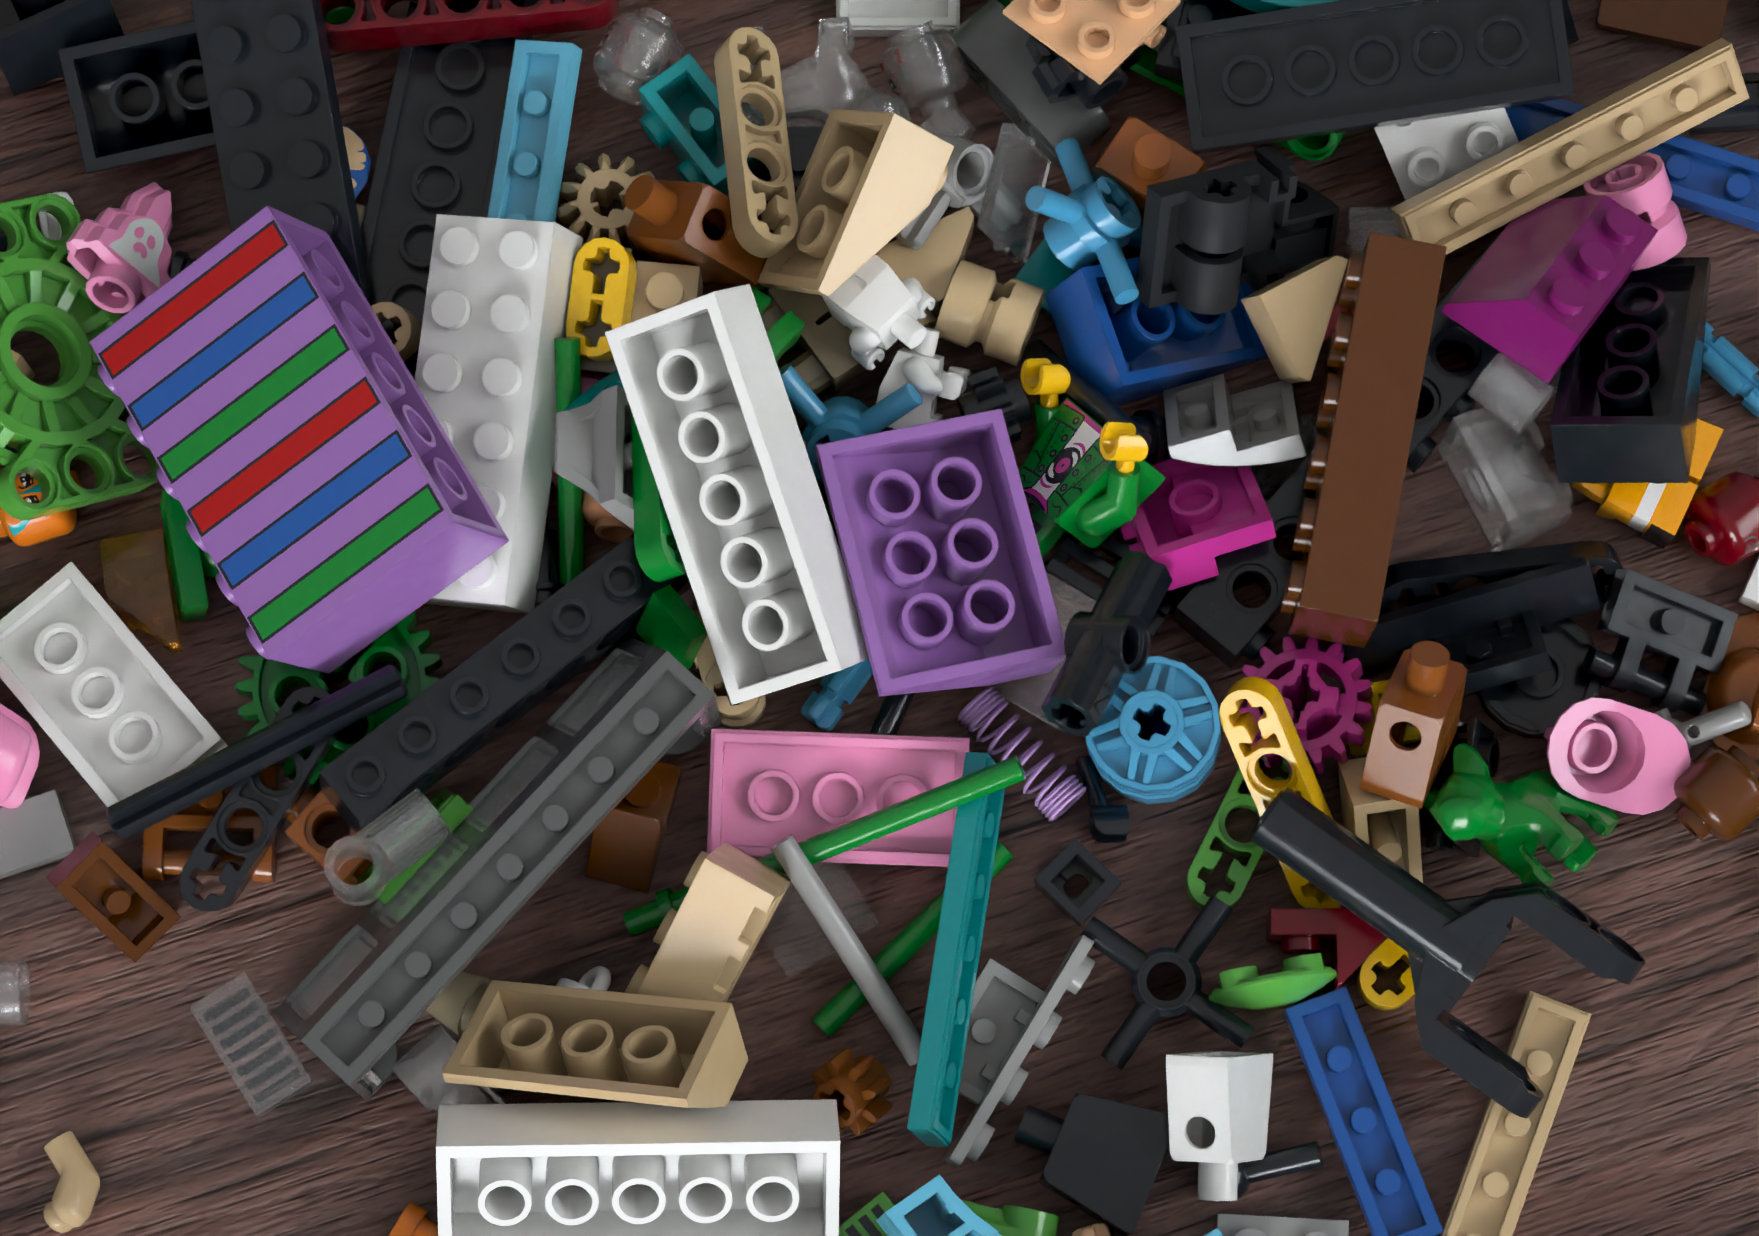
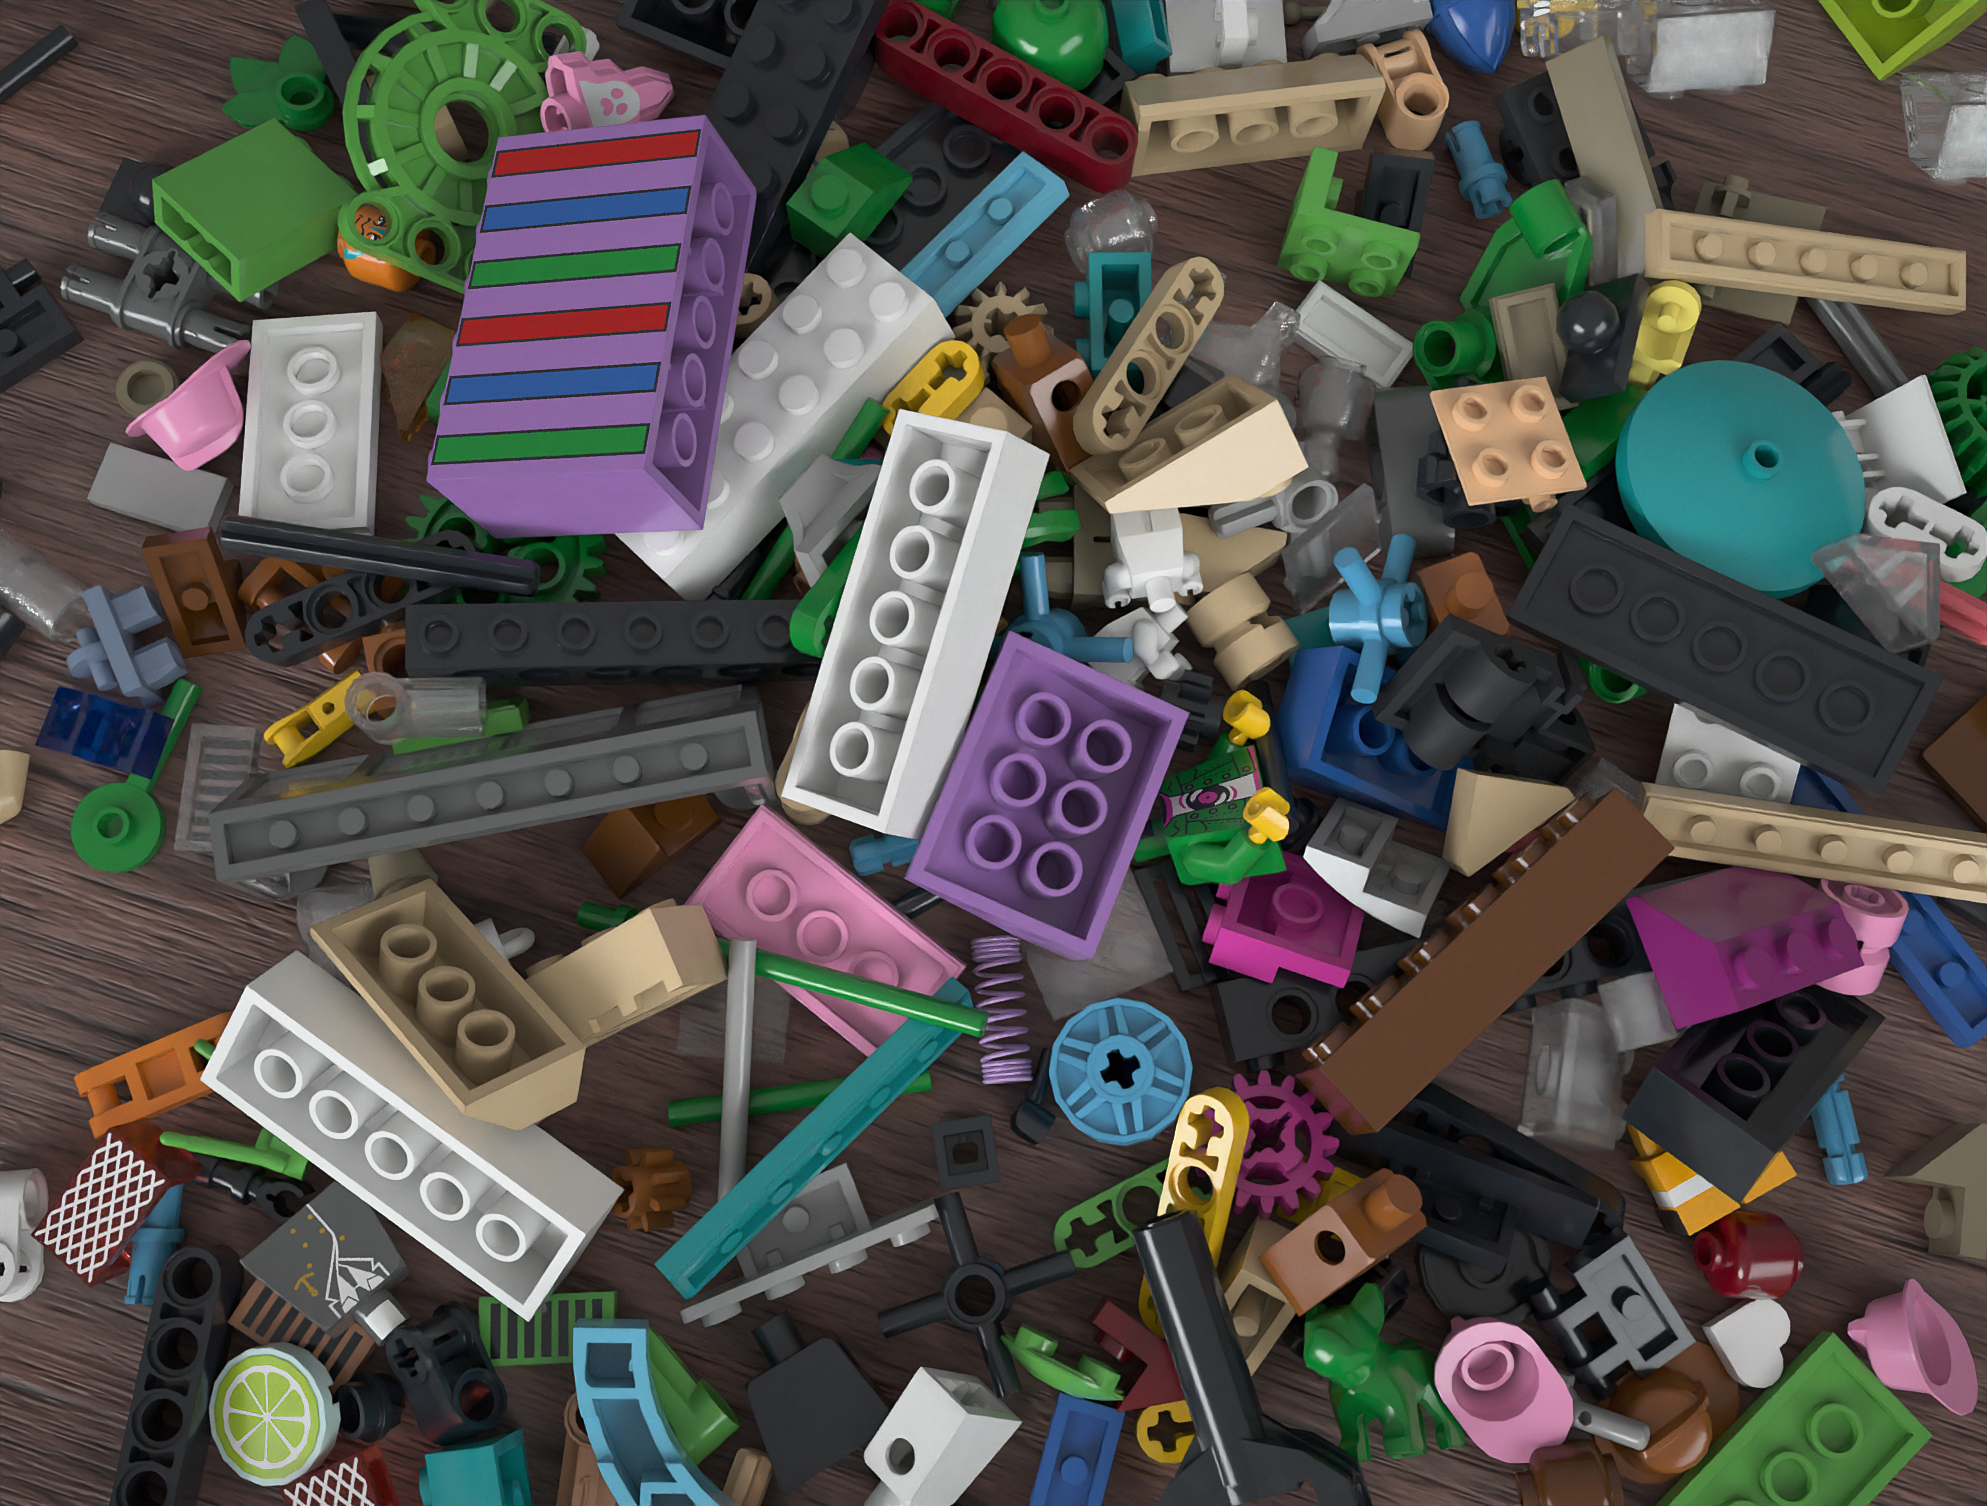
camera: 30 degrees right, 0 degrees up
green tile [635,585,708,669] -> none
black piece [1041,551,1172,736] -> none
none -> clear blue slope [35,686,175,780]
none -> sand blue hips [66,584,188,708]
none -> green piece [71,678,203,873]
none -> yellow bar [263,668,375,769]
none -> green slope [786,142,913,260]

